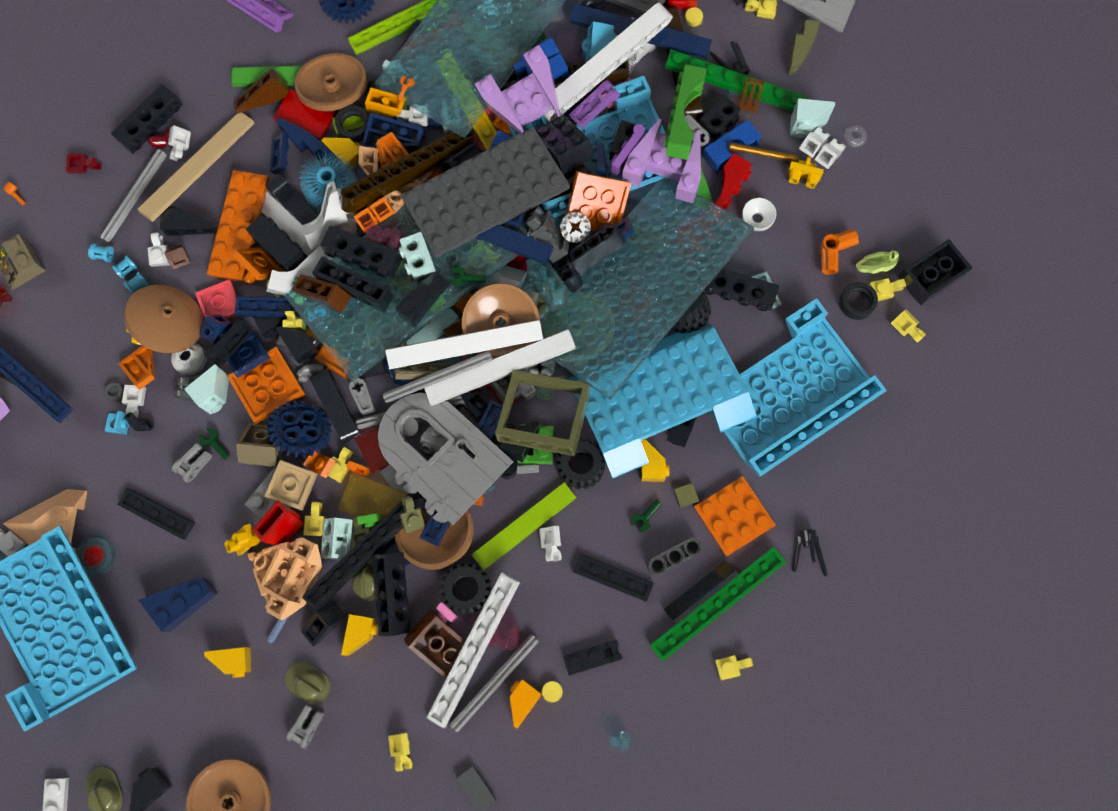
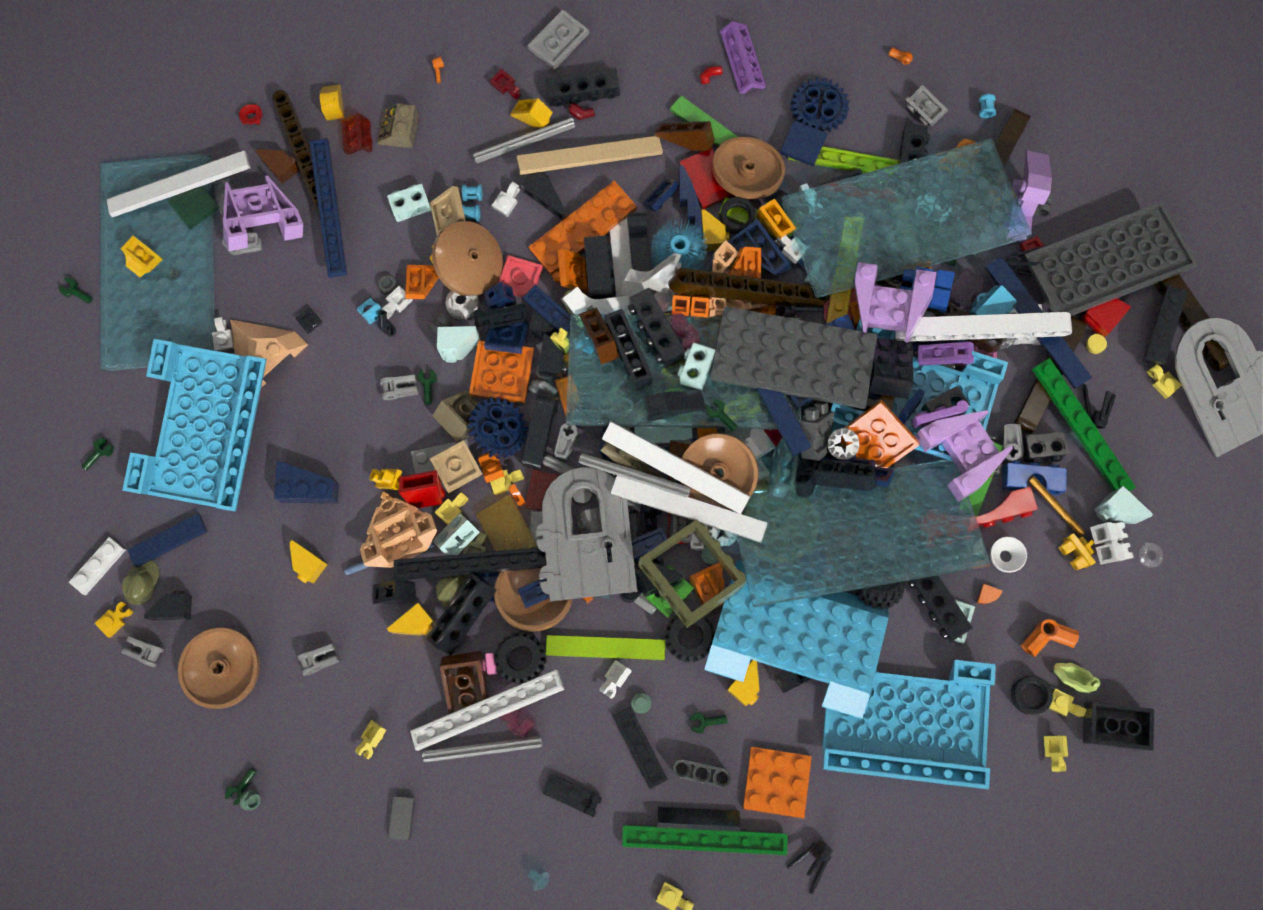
camera: 40 degrees right, 0 degrees up
tile [75,537,116,576] -> none
medium azure bush [88,243,114,263] -> none
black tile [117,488,195,540] -> none
reddish brown plate [164,245,191,269] -> none
white plate [168,126,191,161] -> none
olive piece [285,662,330,704] -> none
bright green plate [357,513,382,528] -> none
orange hand [397,76,415,101] -> none
olive plate [399,496,425,533] -> none
light orange slope [510,679,542,729] -> none
light yellow tile [542,681,563,702] -> none
bright green arch [663,64,707,160] -> none
olive tile [674,483,699,508] -> none
clear orange tile [739,77,765,114] -> none
olive slope [788,20,820,76] -> none
none -> dark blue tile [127,514,208,568]
none -> black tile [295,308,323,334]
none -> light aqua brick [387,184,431,222]
none -> tan plate [430,186,465,236]
none -> yellow slope [510,98,553,128]
none -> light grey plate [528,10,589,70]
none -> sand green plate [631,693,651,714]
none -> orange wing [688,562,725,607]
none -> red arm [699,66,722,84]
none -> dark blue tile [780,121,828,167]
none -> orange tile [976,584,1002,604]

